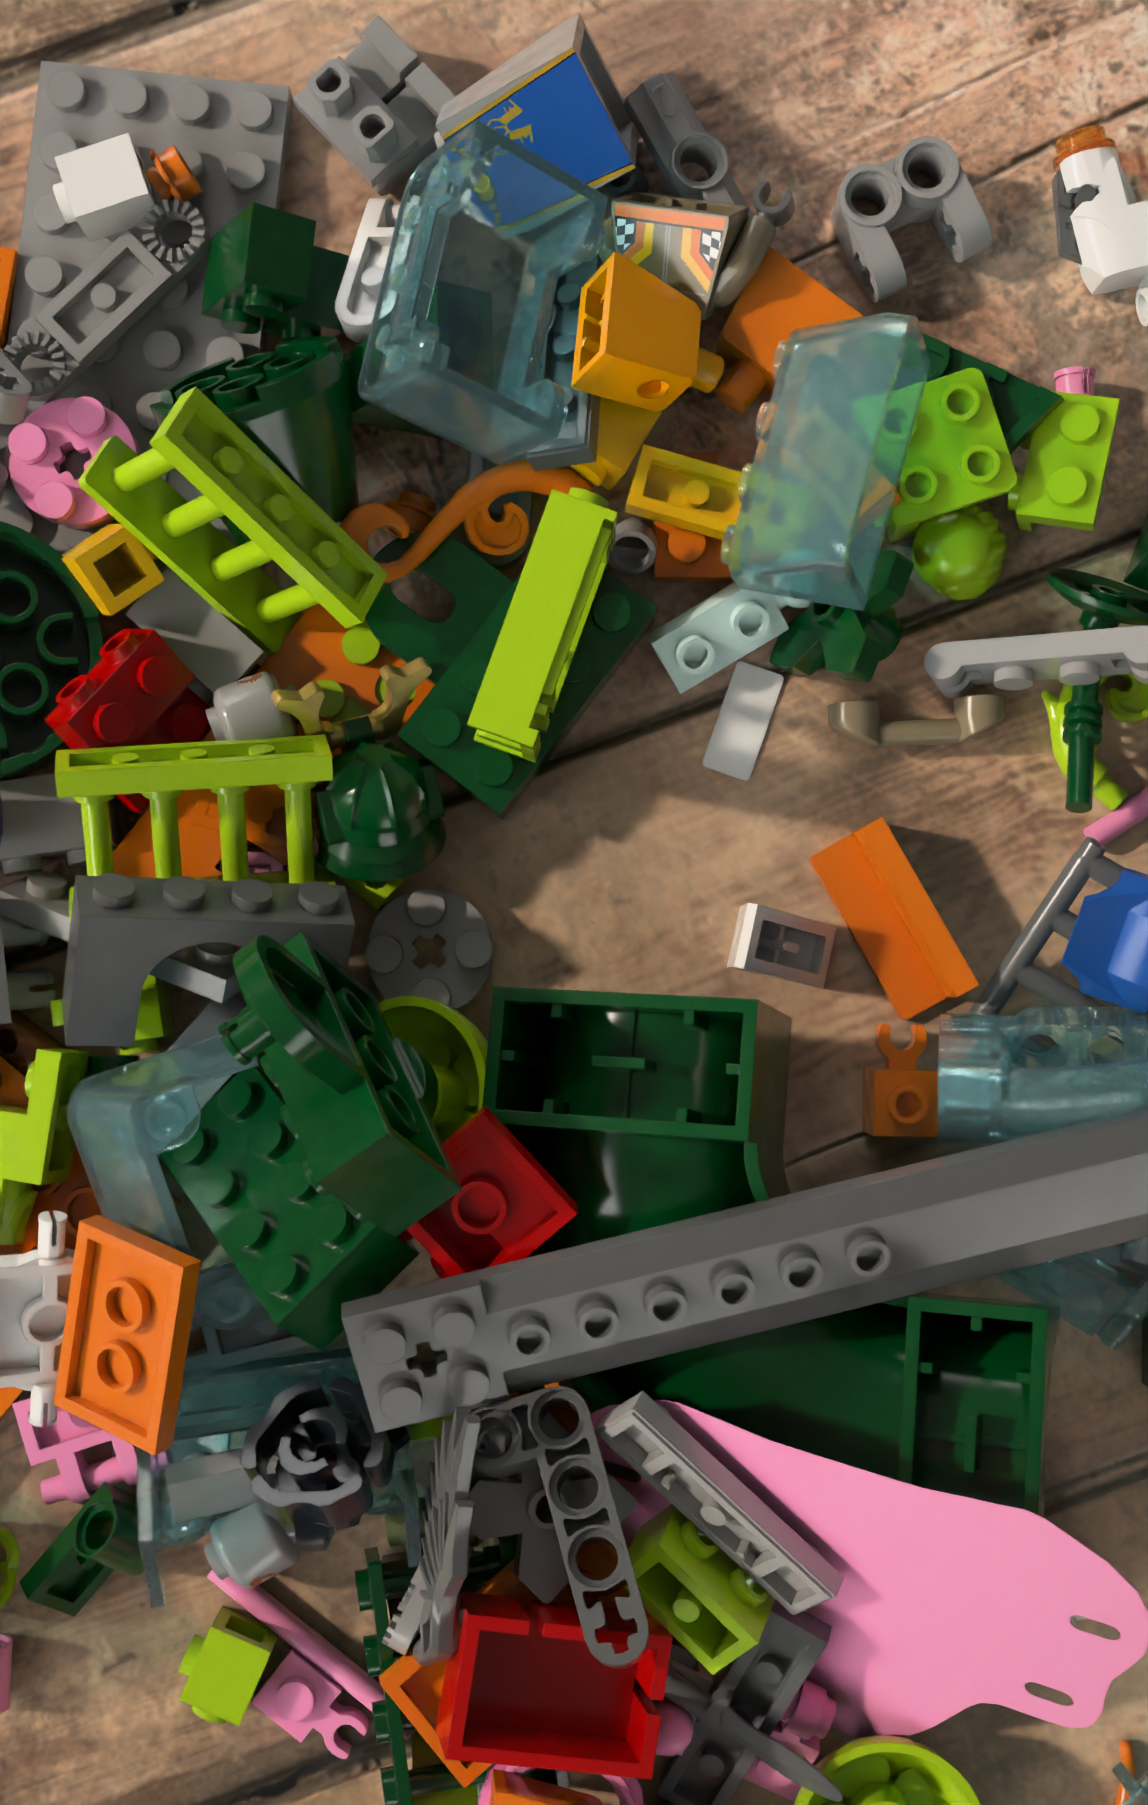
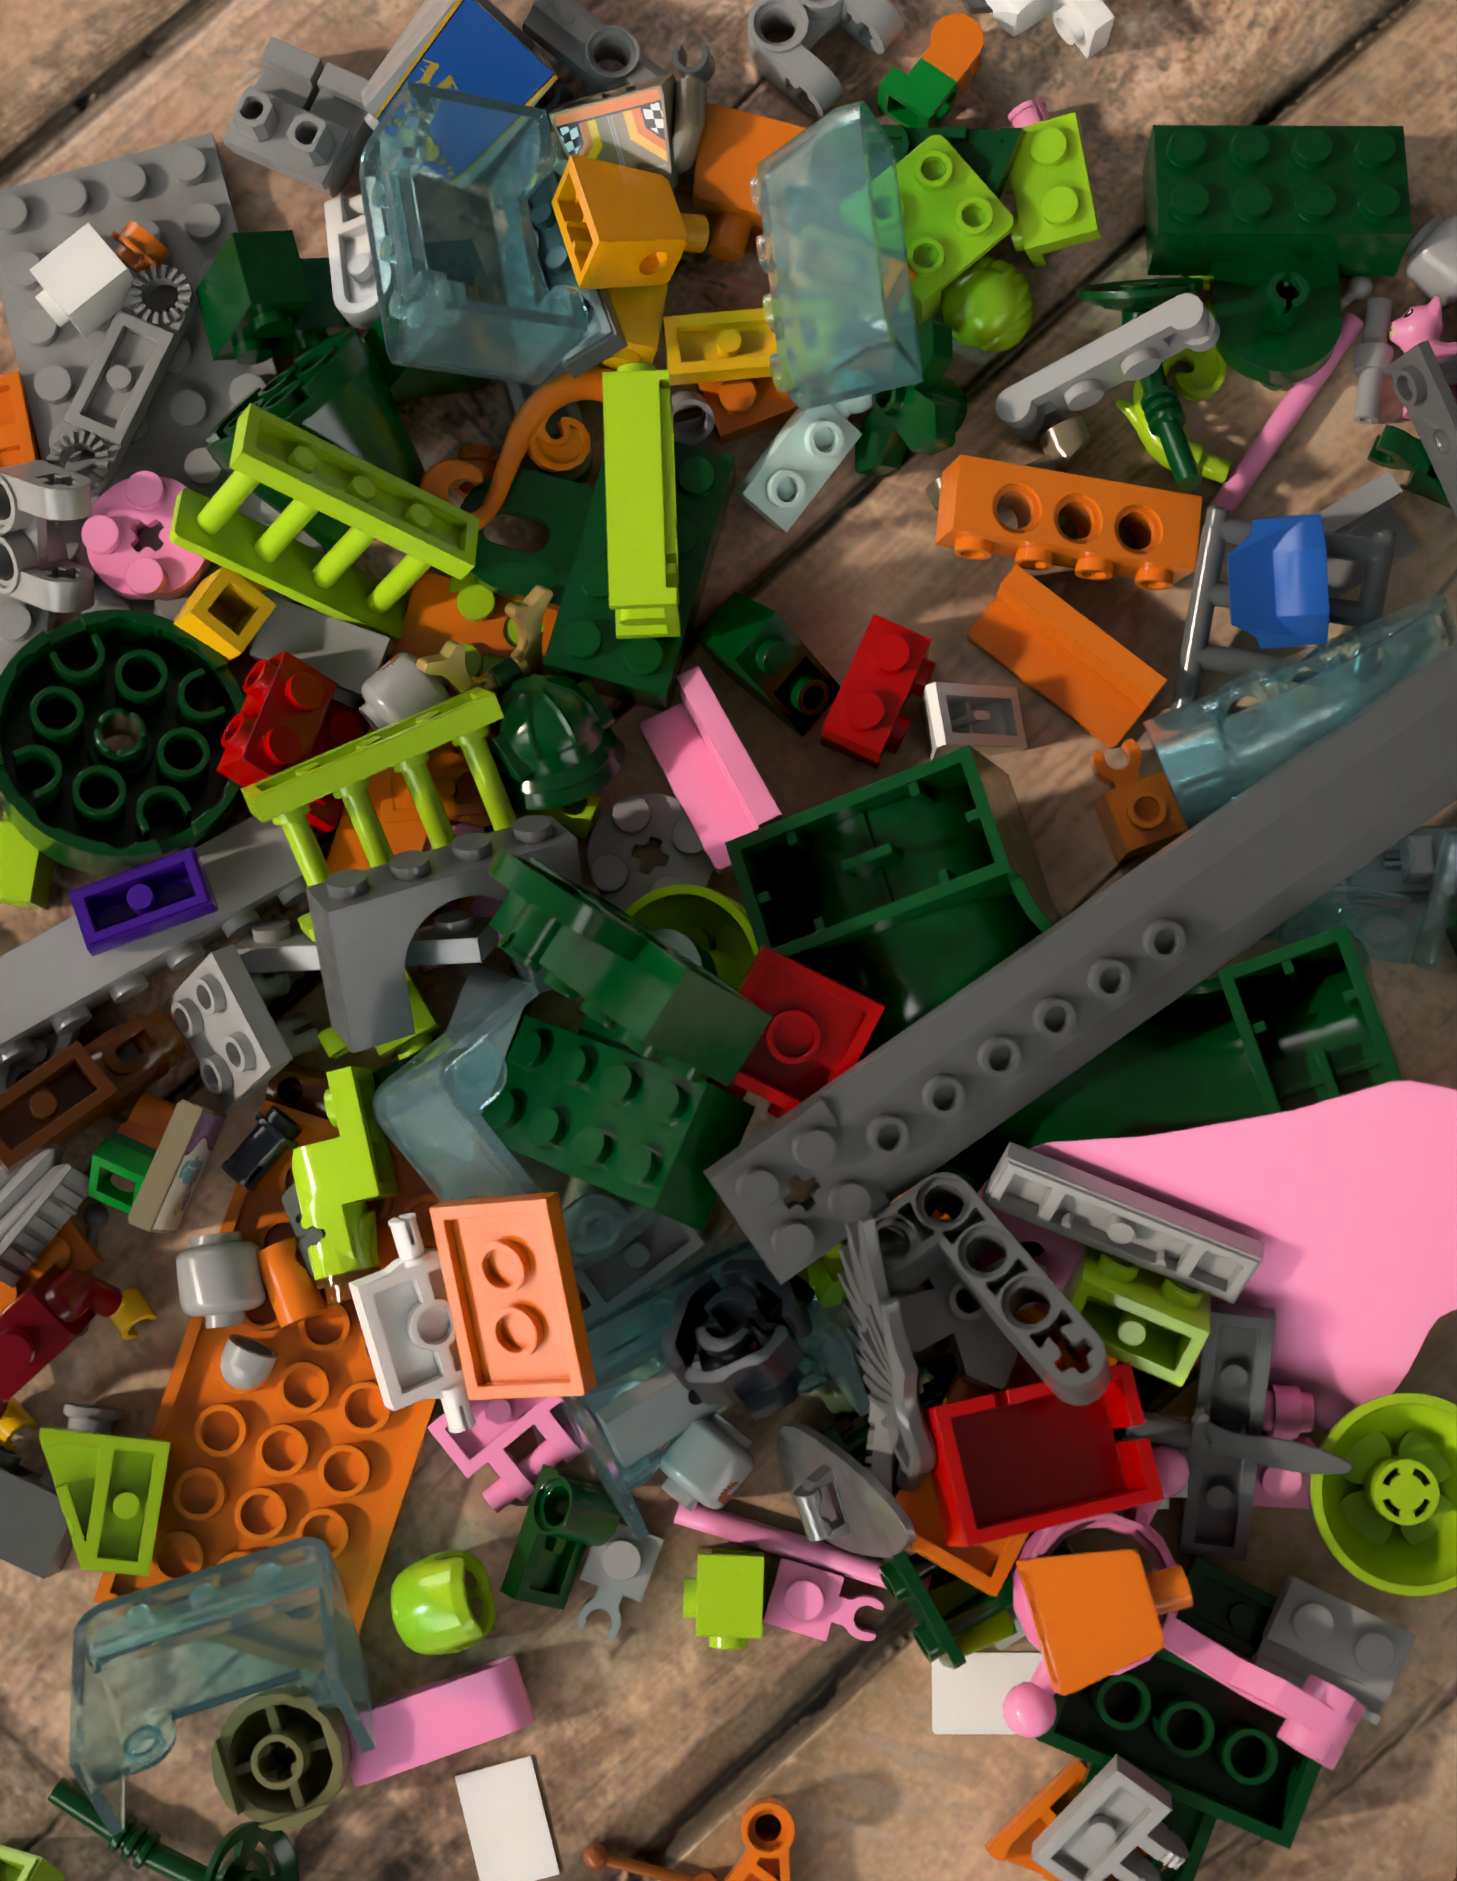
camera: 15 degrees left, 5 degrees down
white sticker [702,661,784,781] -> none
none -> light grey plate [577,1520,665,1641]
none -> bright pink panel [640,666,783,875]
none -> dark green slope [694,592,841,736]
none -> flat silver shield [776,1421,916,1557]
none -> red brick [820,614,937,769]
none -> leg [877,13,984,128]
none -> orange brick [935,454,1202,590]

